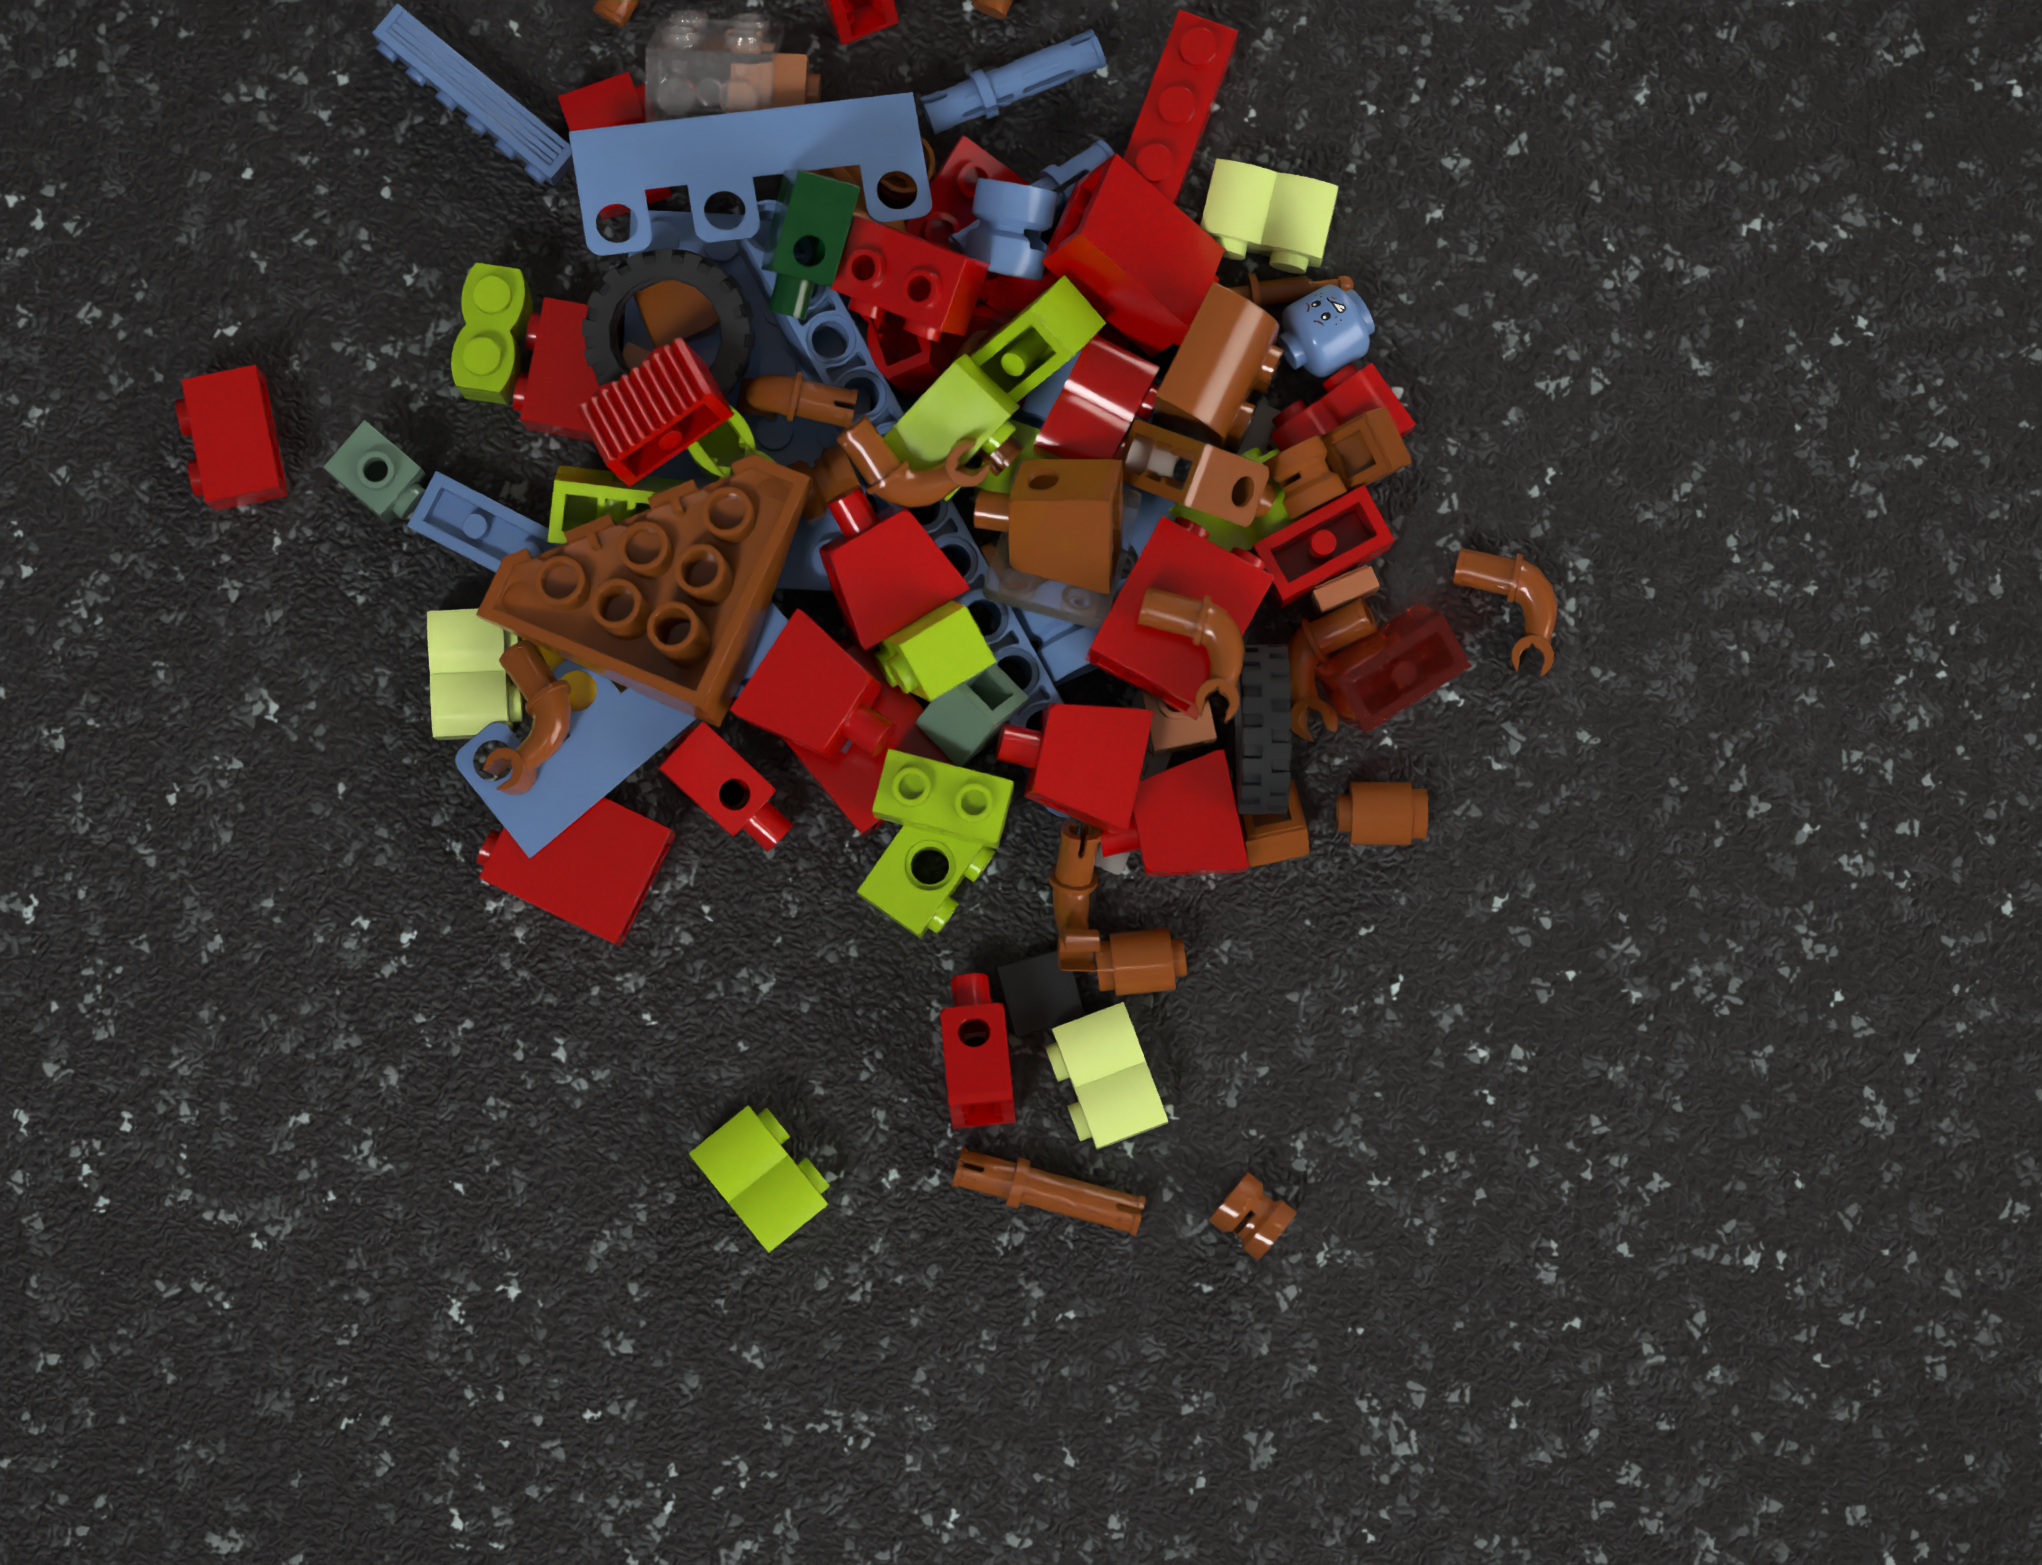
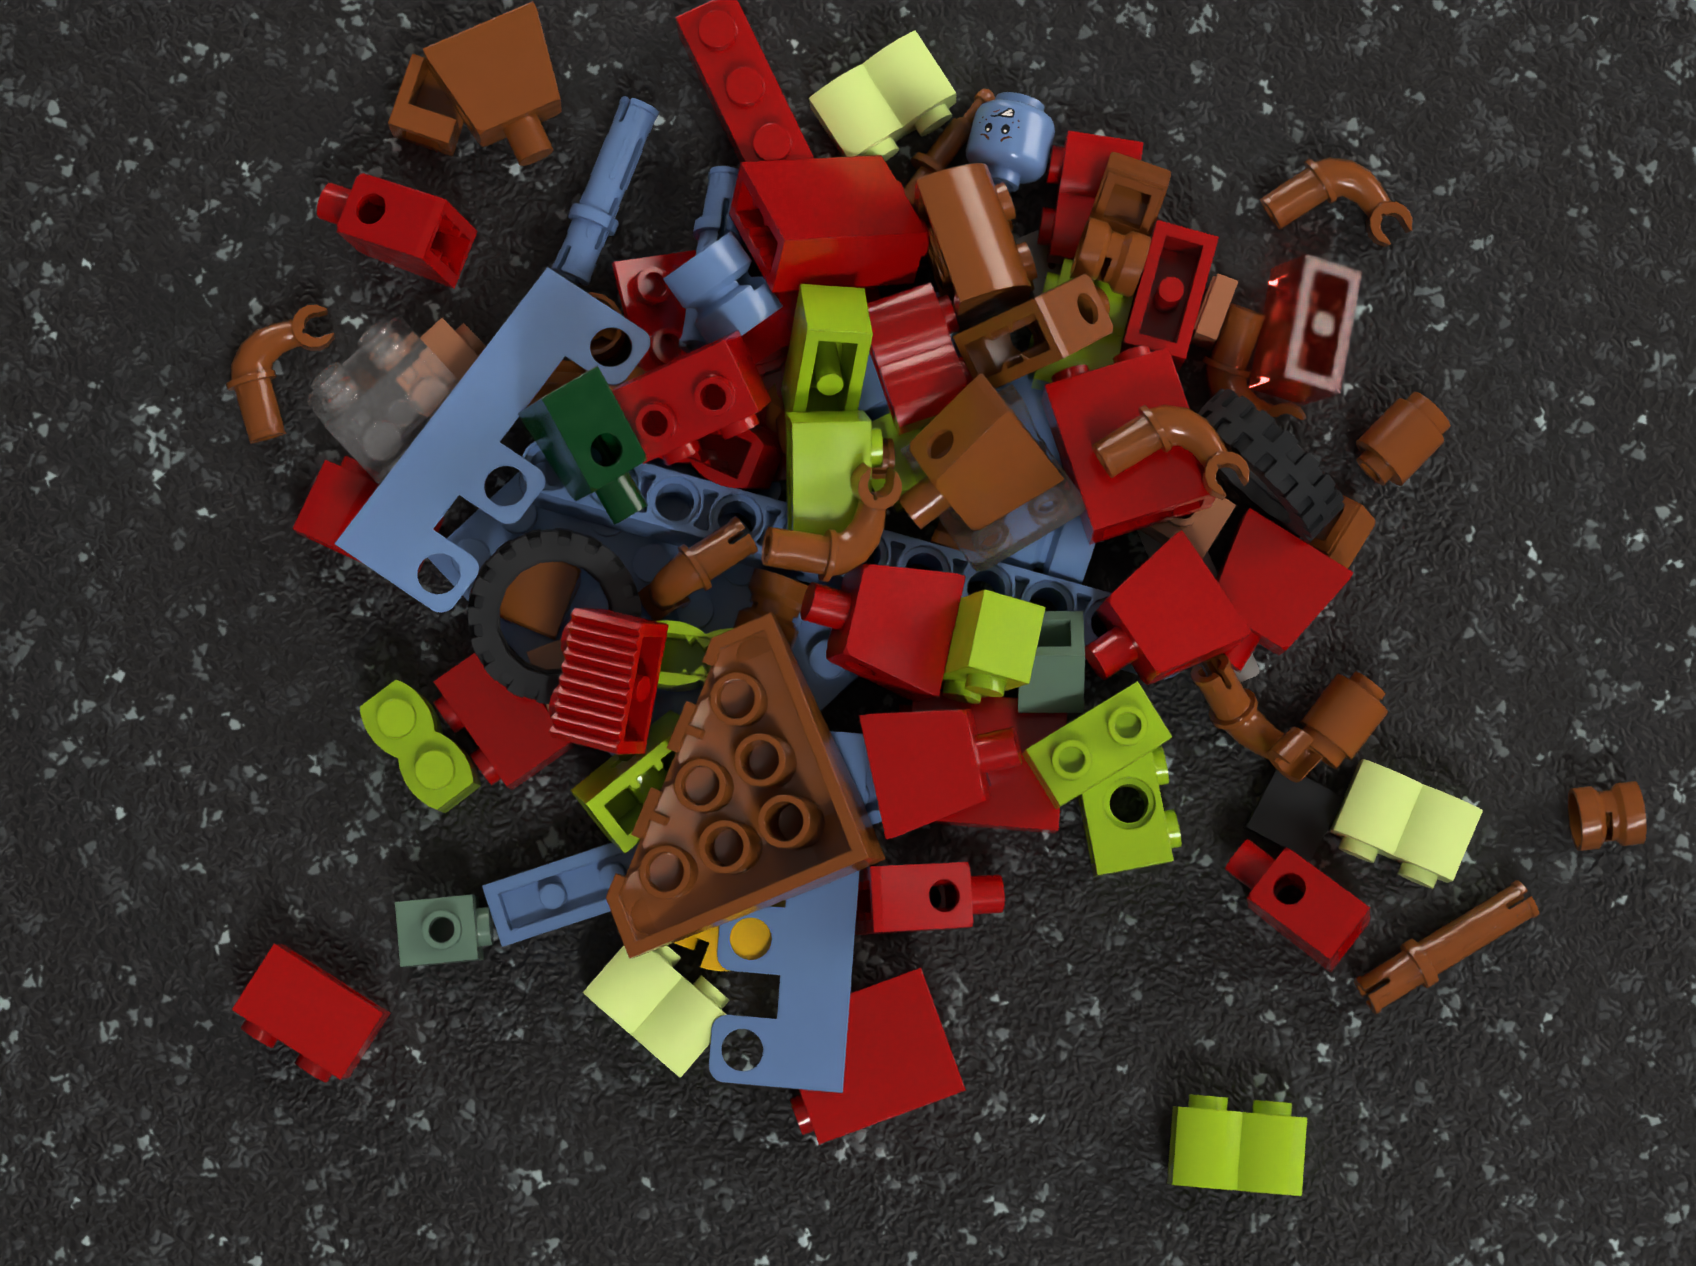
camera: 50 degrees left, 0 degrees up
medium blue piece [372,3,574,187] -> none
dark orange piece [483,640,571,795] -> none

